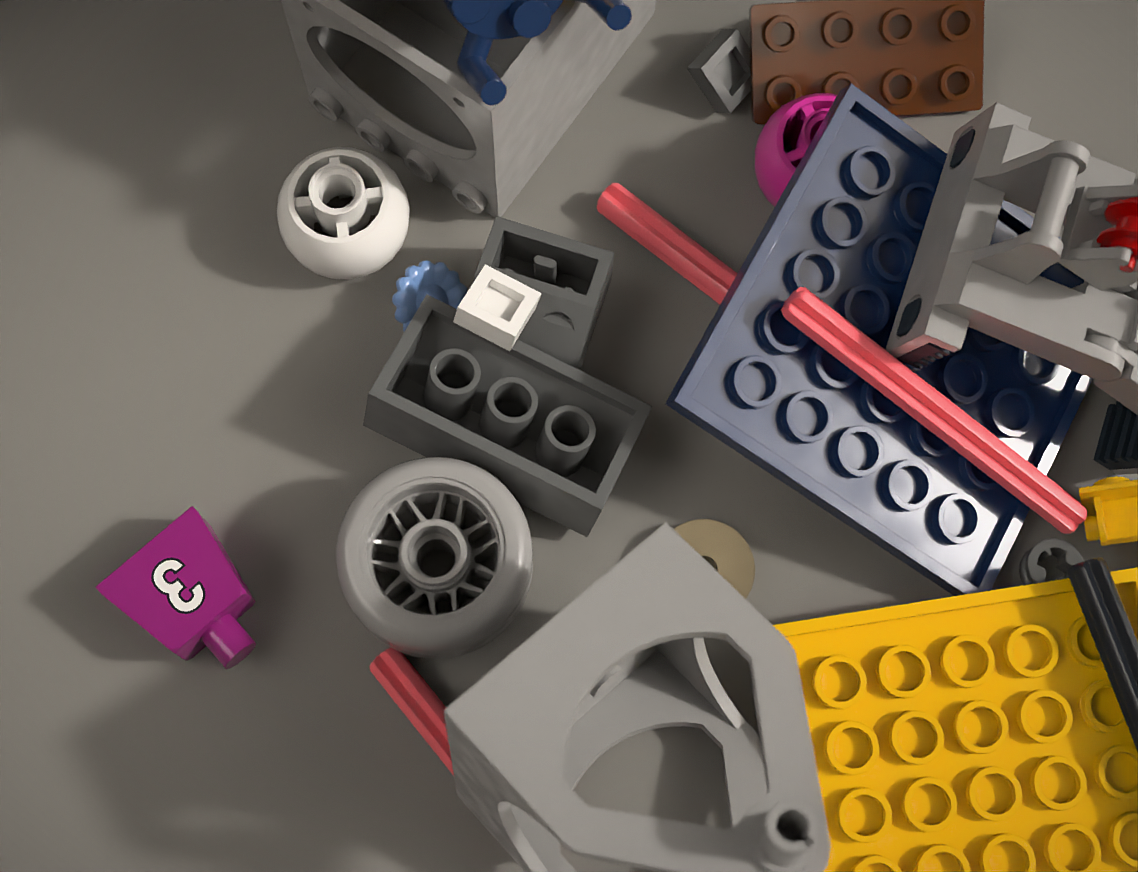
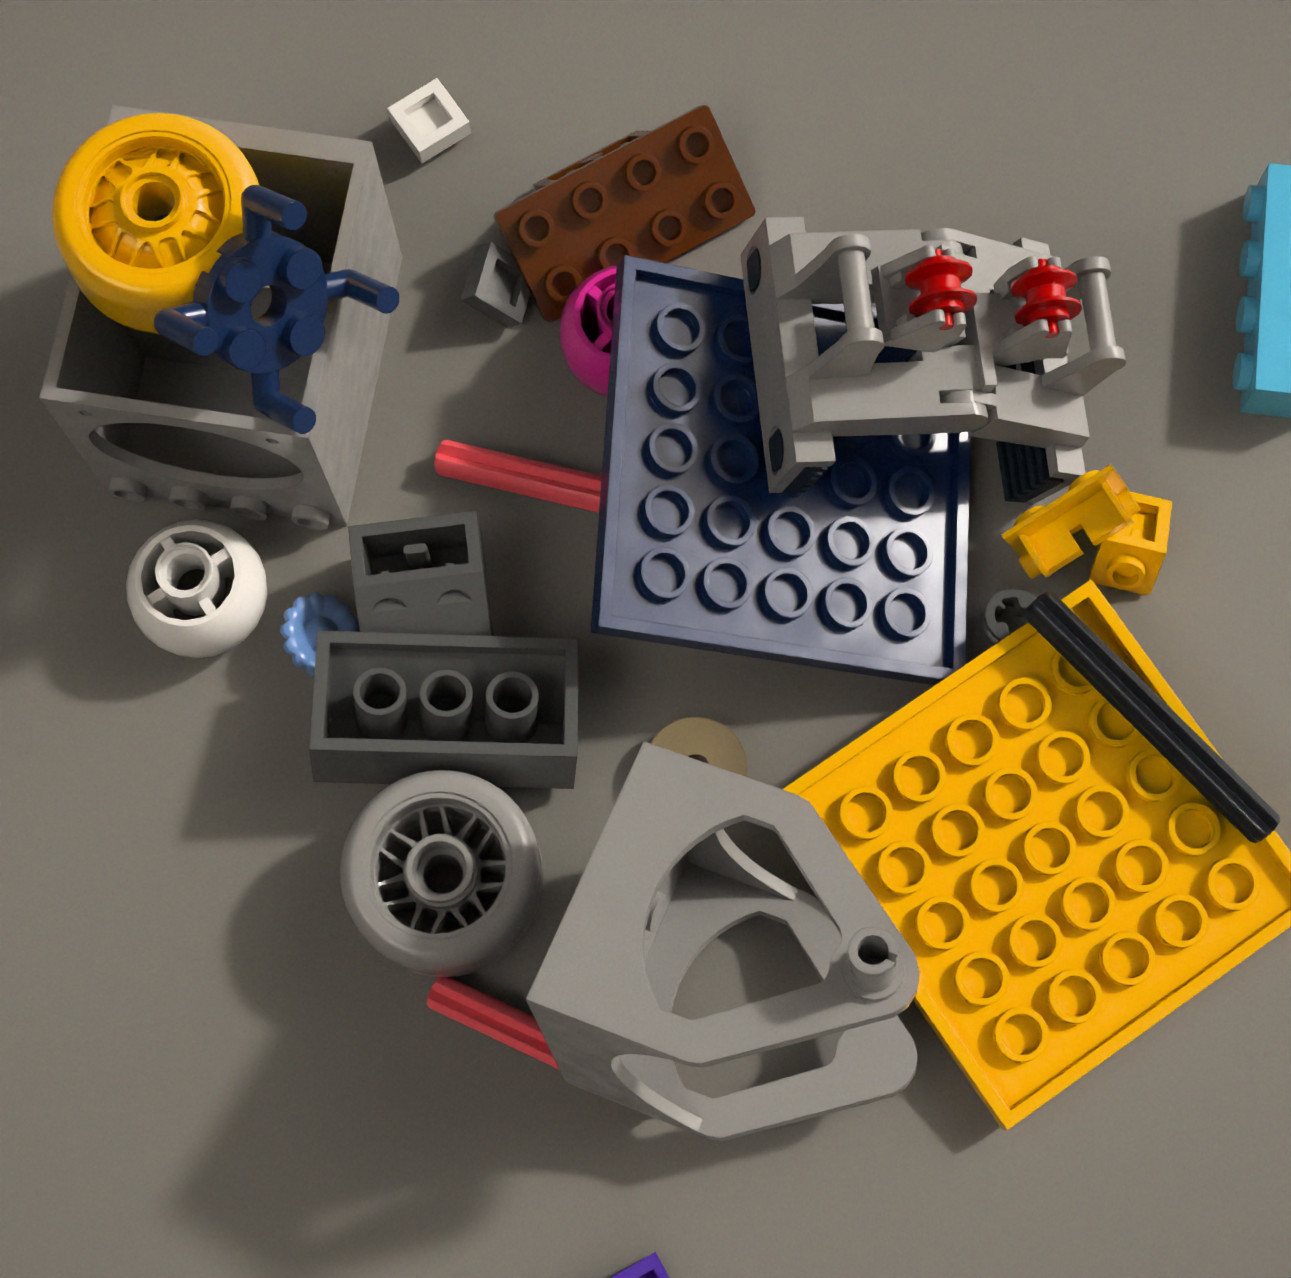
camera: 20 degrees left, 0 degrees up
magenta torso [96,506,256,669] -> none
white plate [453,264,542,351] -> none
coral axle [781,287,1088,534] -> none

